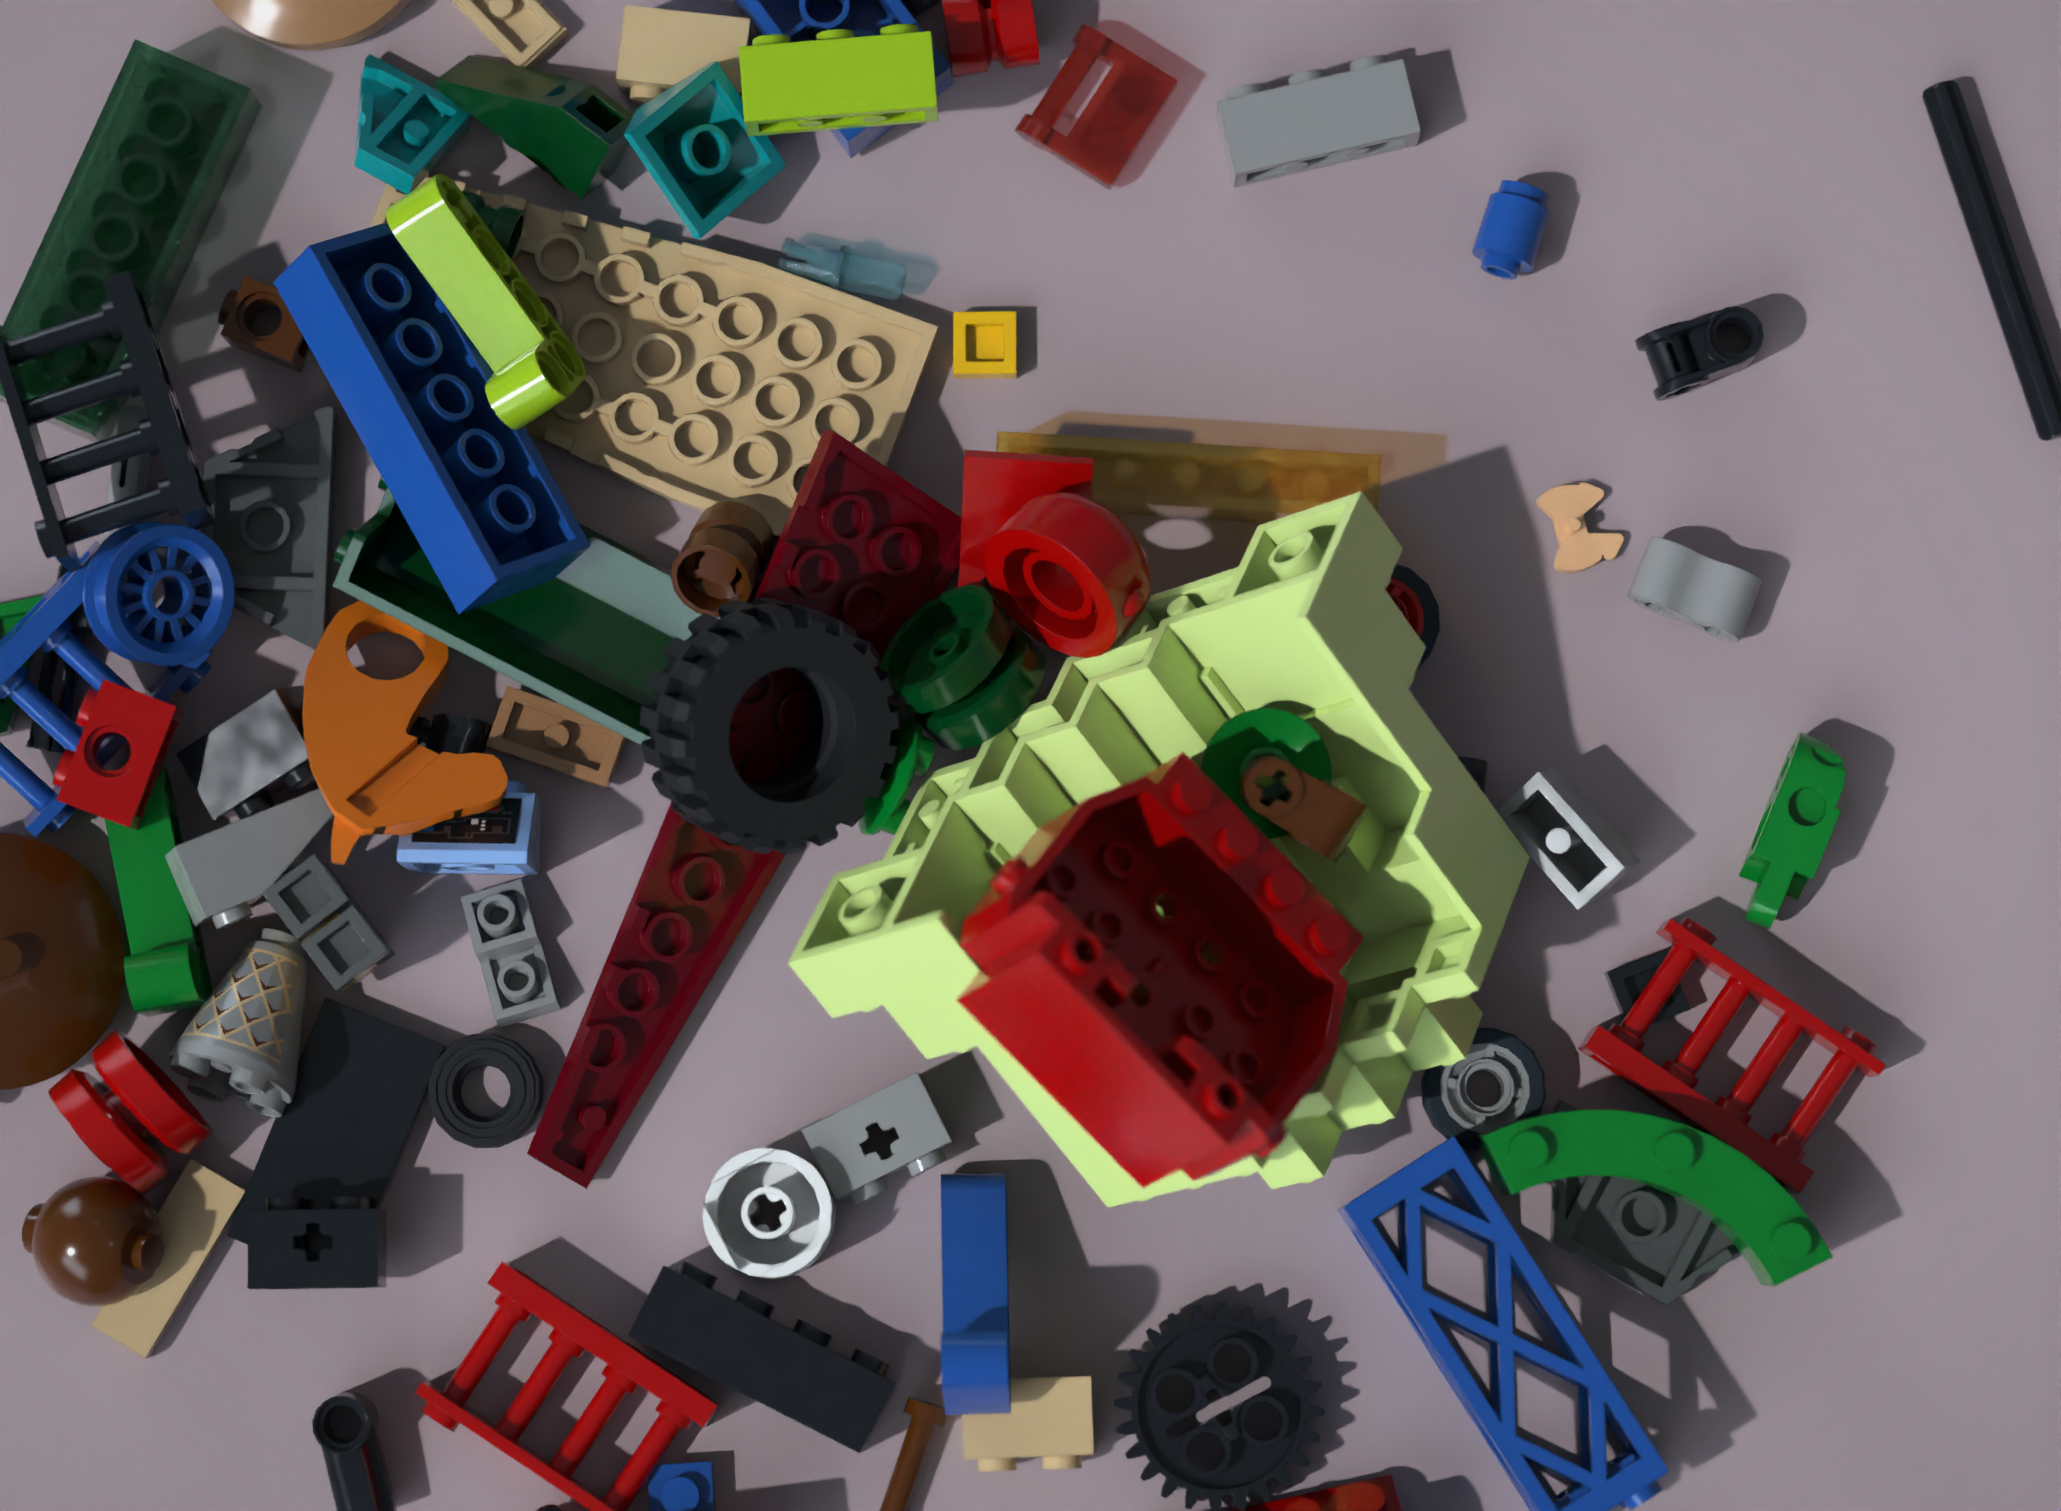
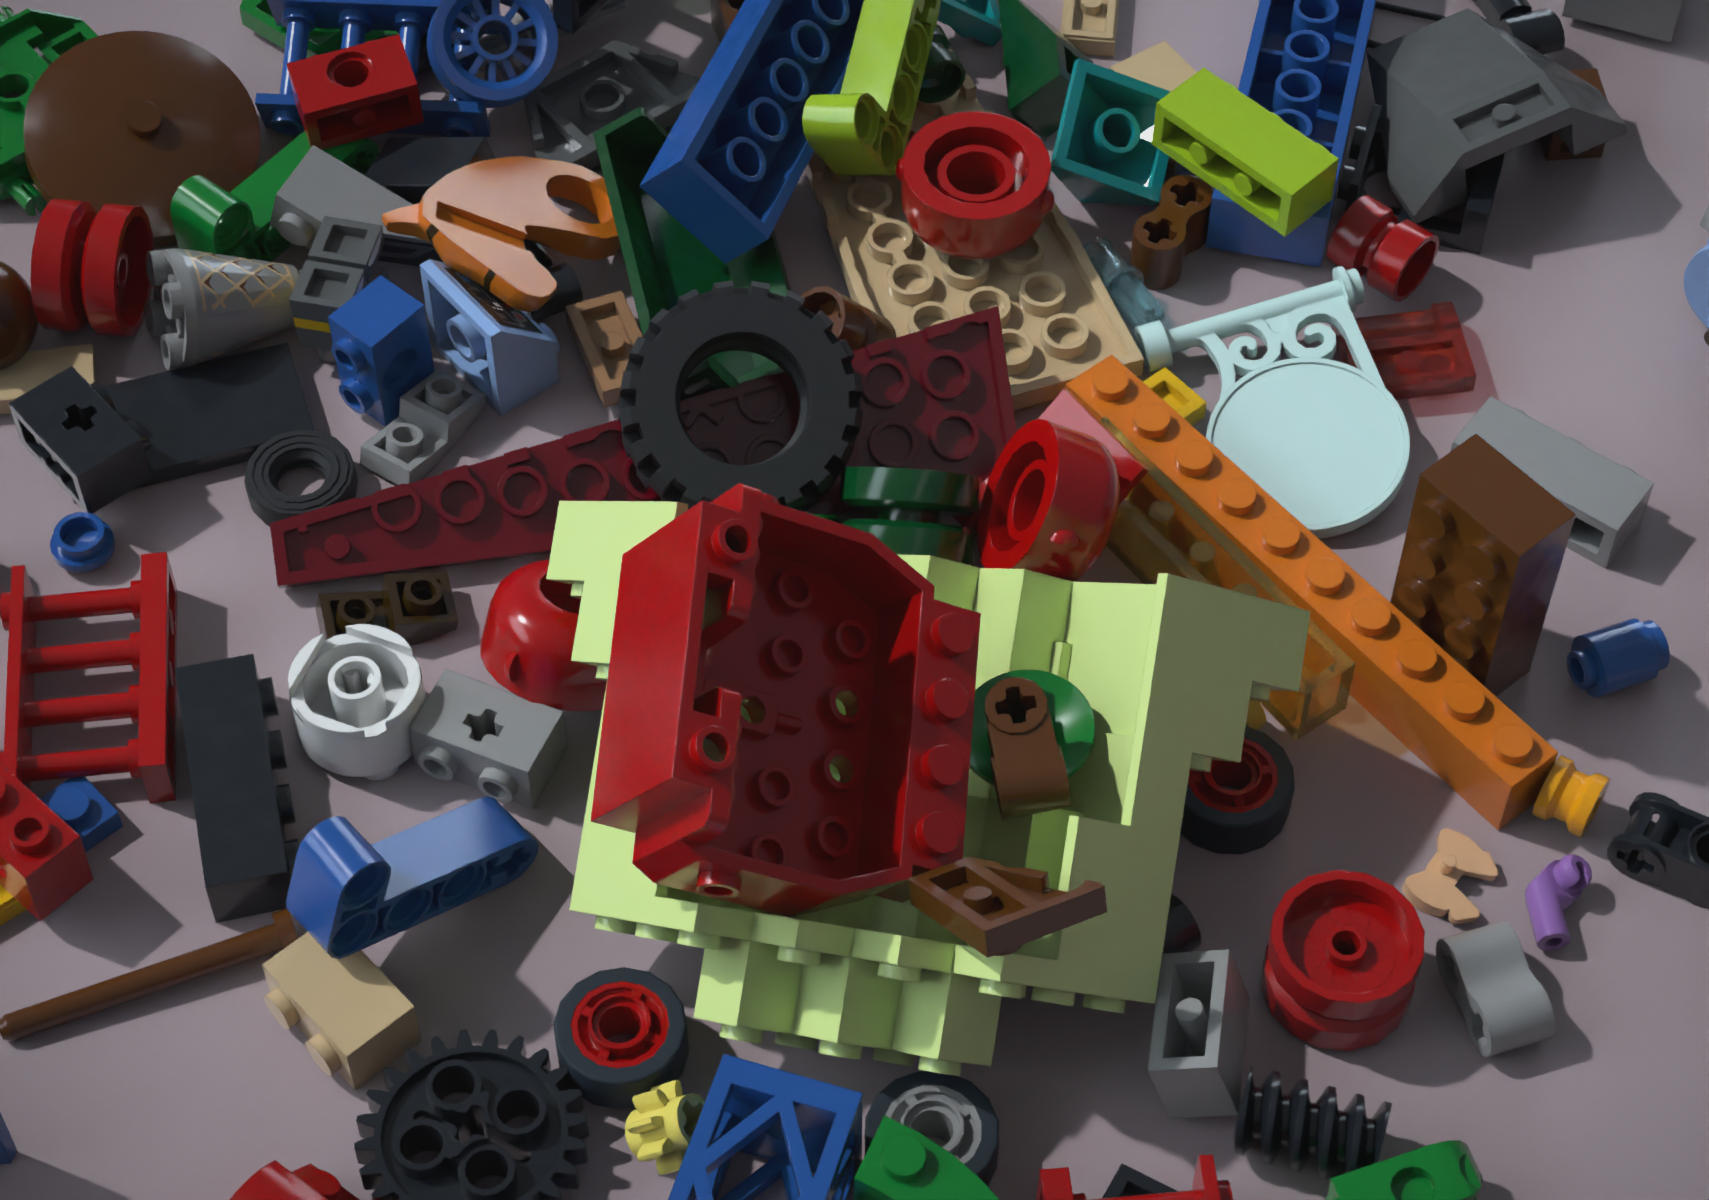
camera: 45 degrees right, 30 degrees down
none -> blue plate [50,512,115,572]
none -> dark brown slope [316,572,459,646]
none -> blue brick [328,275,435,427]
none -> red piece [480,559,607,712]
none -> wheel [553,967,689,1110]
none -> light yellow gear [625,1080,705,1175]
none -> red piece [895,111,1054,260]
none -> reddish brown wing [908,856,1107,958]
none -> orange brick [1065,354,1558,831]
none -> reddish brown axle [1129,175,1213,290]
none -> light aqua piece [1135,266,1410,539]
none -> black piece [1233,1066,1392,1180]
none -> red wheel [1261,870,1425,1051]
none -> reddish brown brick [1390,434,1576,697]
none -> medium lavender arm [1525,854,1592,951]
none -> light orange wheel [1532,755,1611,838]

